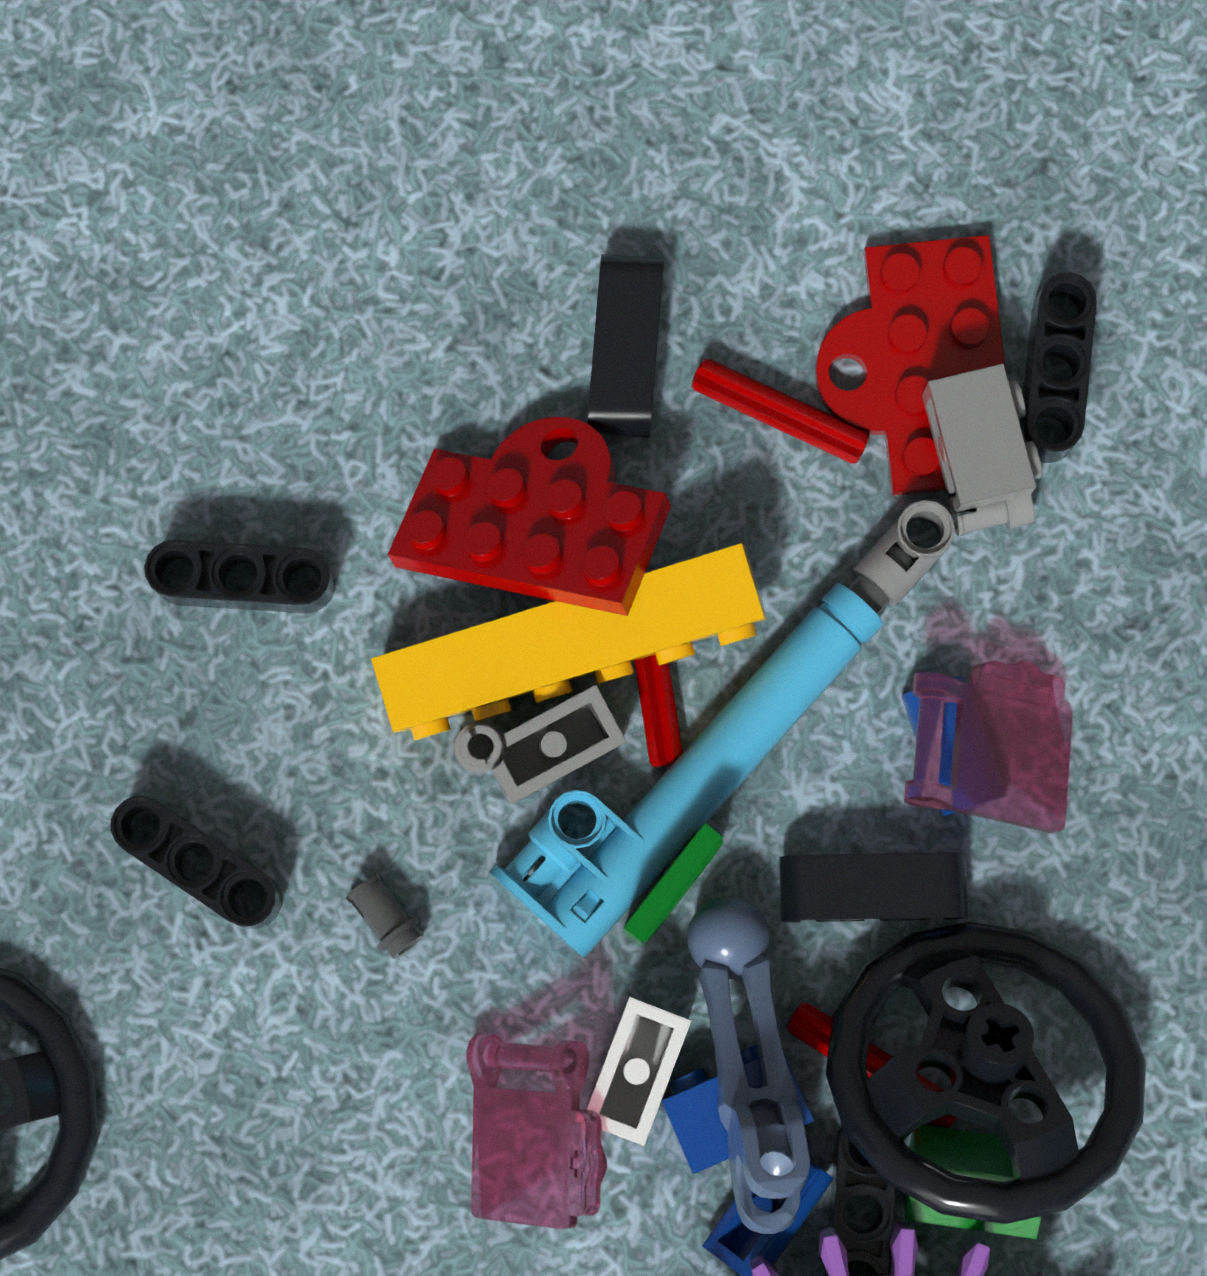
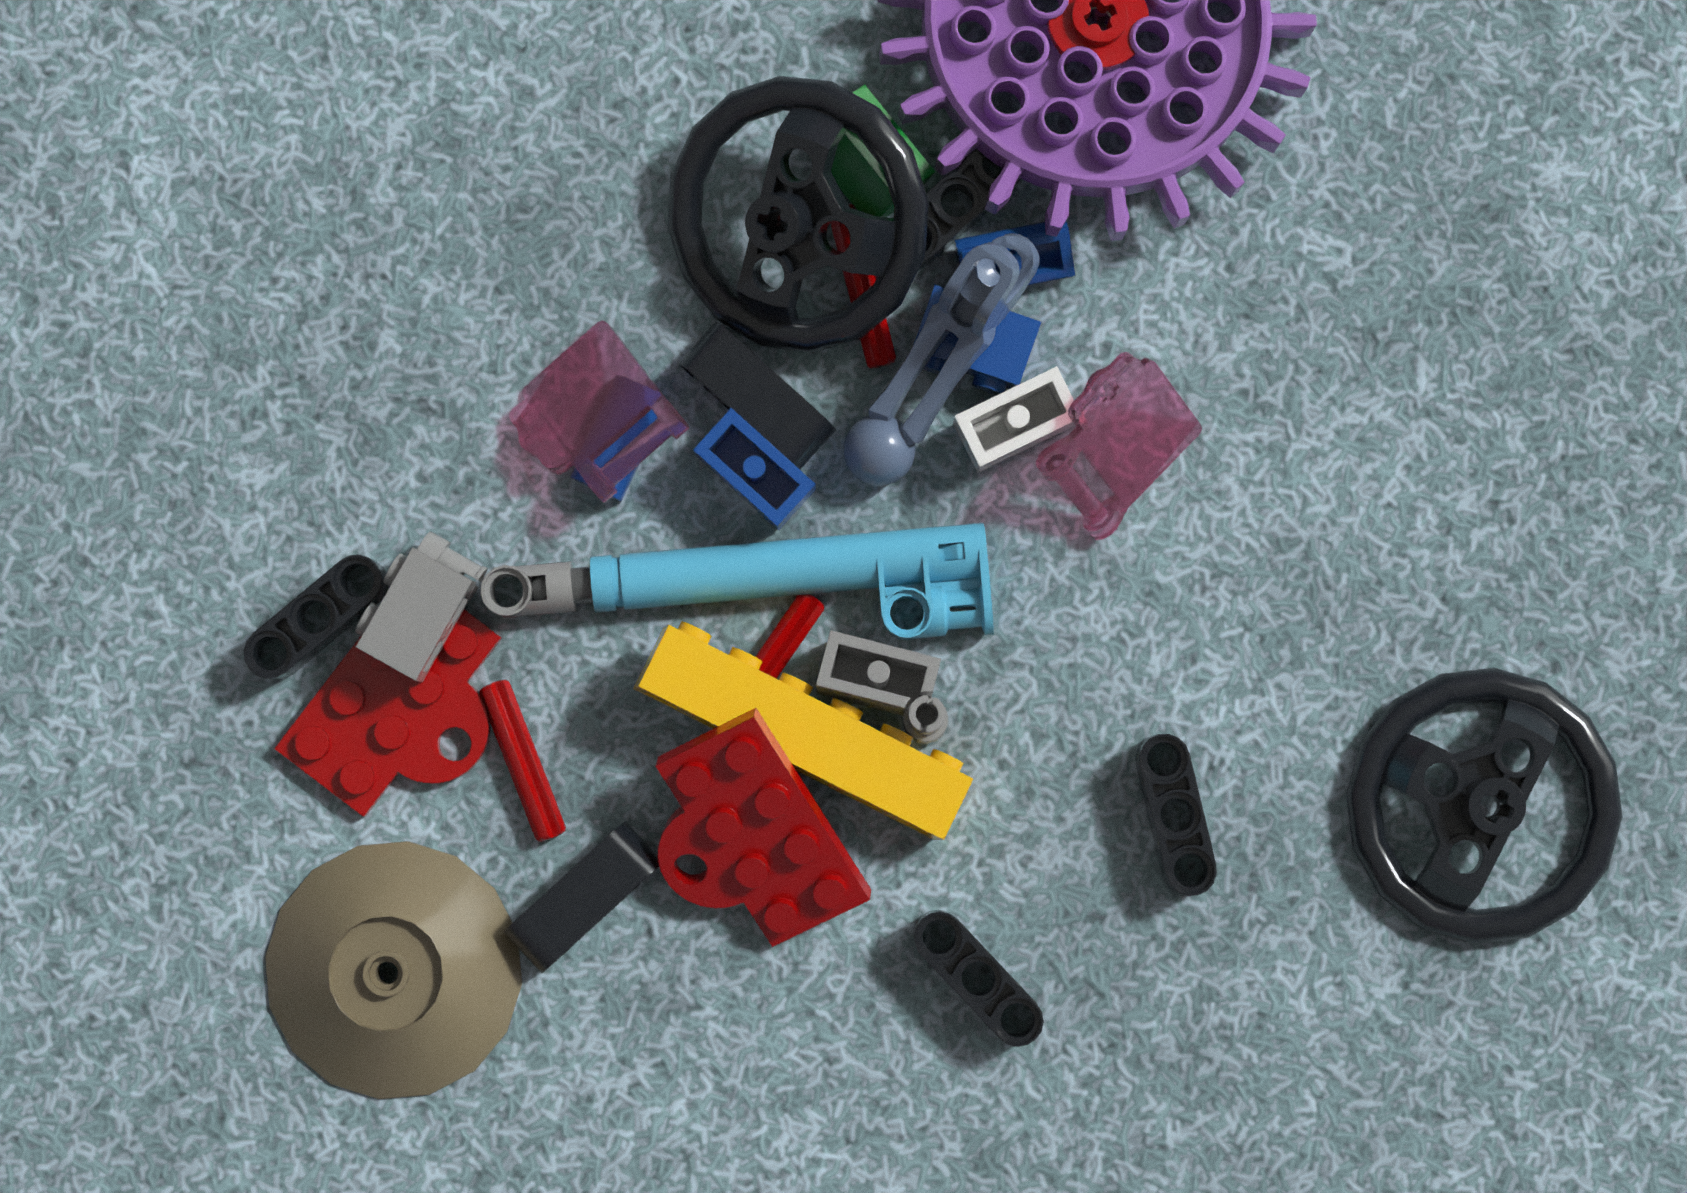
camera: 135 degrees left, 5 degrees up
dark grey pin [346,873,424,959] -> none
green tile [623,823,724,946] -> none
none -> dark tan dish [265,841,522,1100]
none -> blue brick [693,408,816,531]

